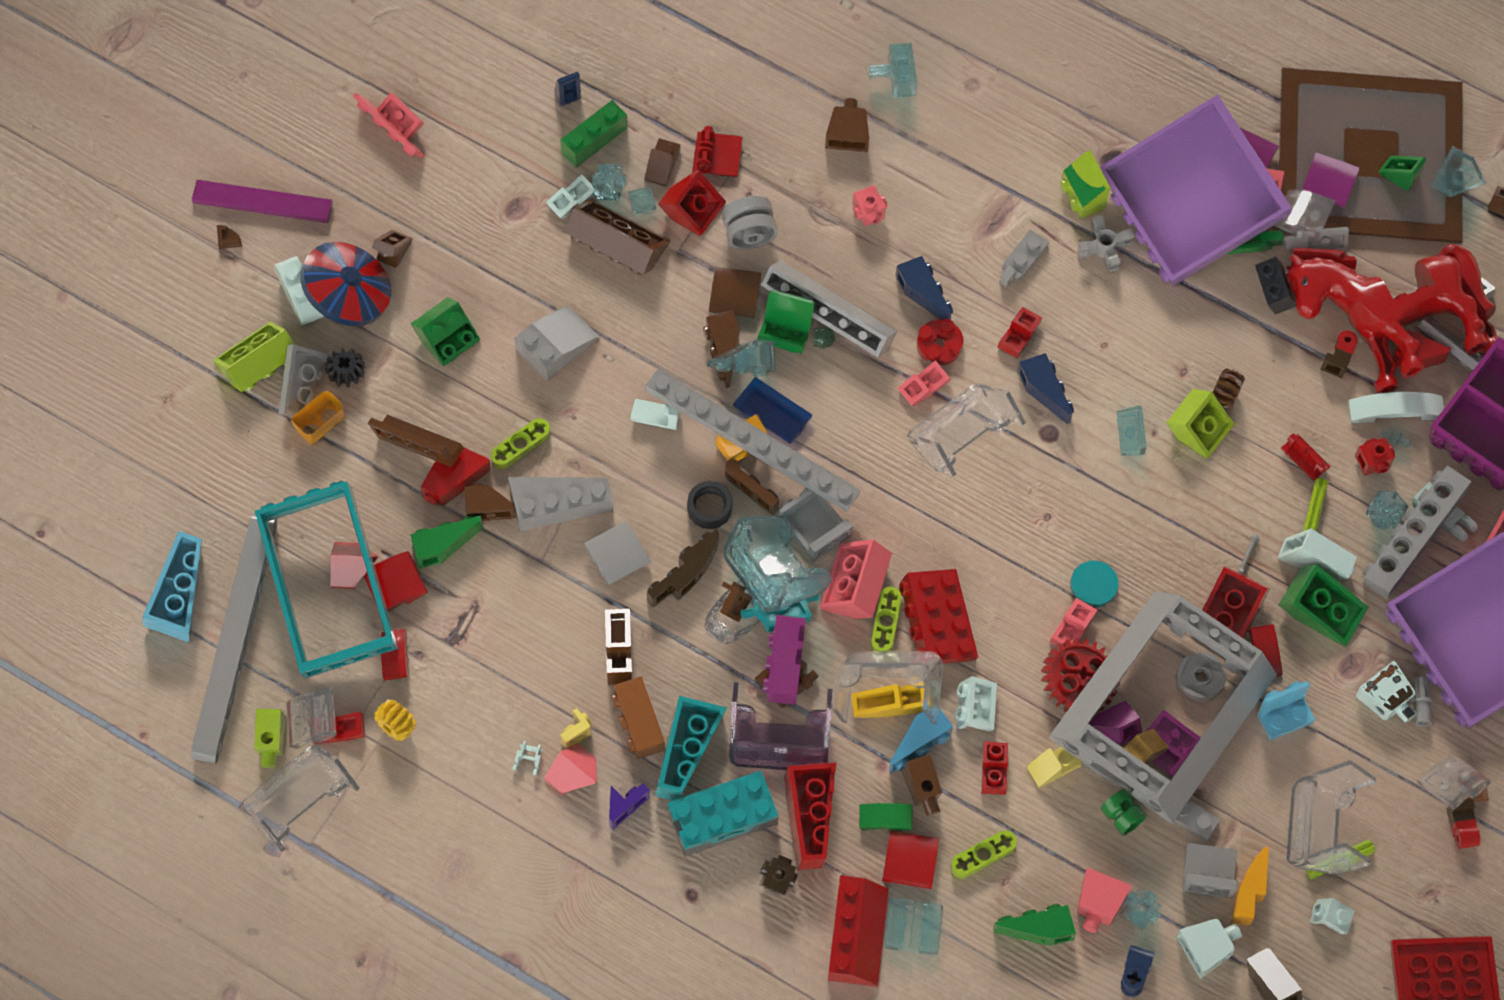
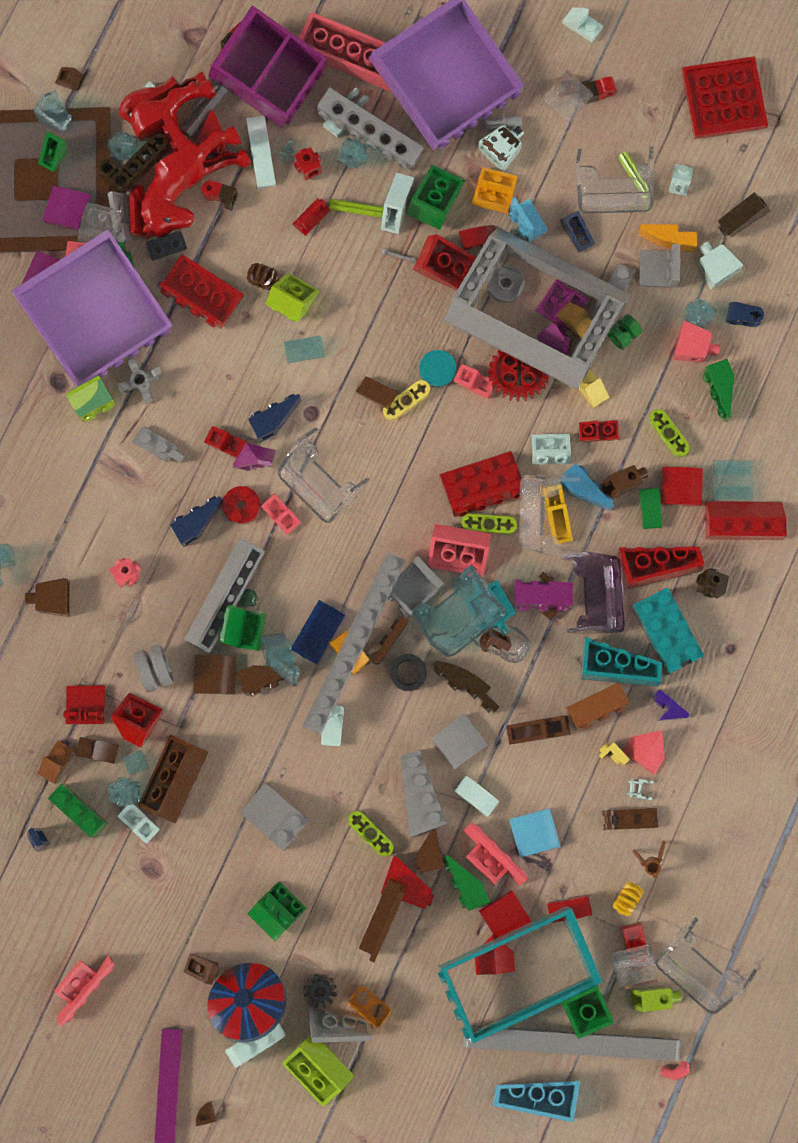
camera: 90 degrees left, 15 degrees up
none -> dark orange slope [38,740,75,784]
none -> dark brown beam [99,133,168,193]
none -> clear light blue brick [108,132,138,160]
none -> red bracket [158,254,244,329]
none -> magenta slope [233,443,275,471]
none -> reddish brown tile [356,376,398,409]
none -> light yellow beam [383,380,430,421]
none -> light aqua slope [454,776,499,817]
none -> coral bracket [463,822,529,886]
none -> light orange slope [472,167,518,214]
none -> medium azure slope [509,808,560,857]
none -> dark blue slope [560,210,595,253]
none -> green slope [561,985,615,1039]
none -> reddish brown plate [602,808,658,830]
none -> dark orange plant [633,841,666,878]
none -> coral arm [660,1061,690,1080]

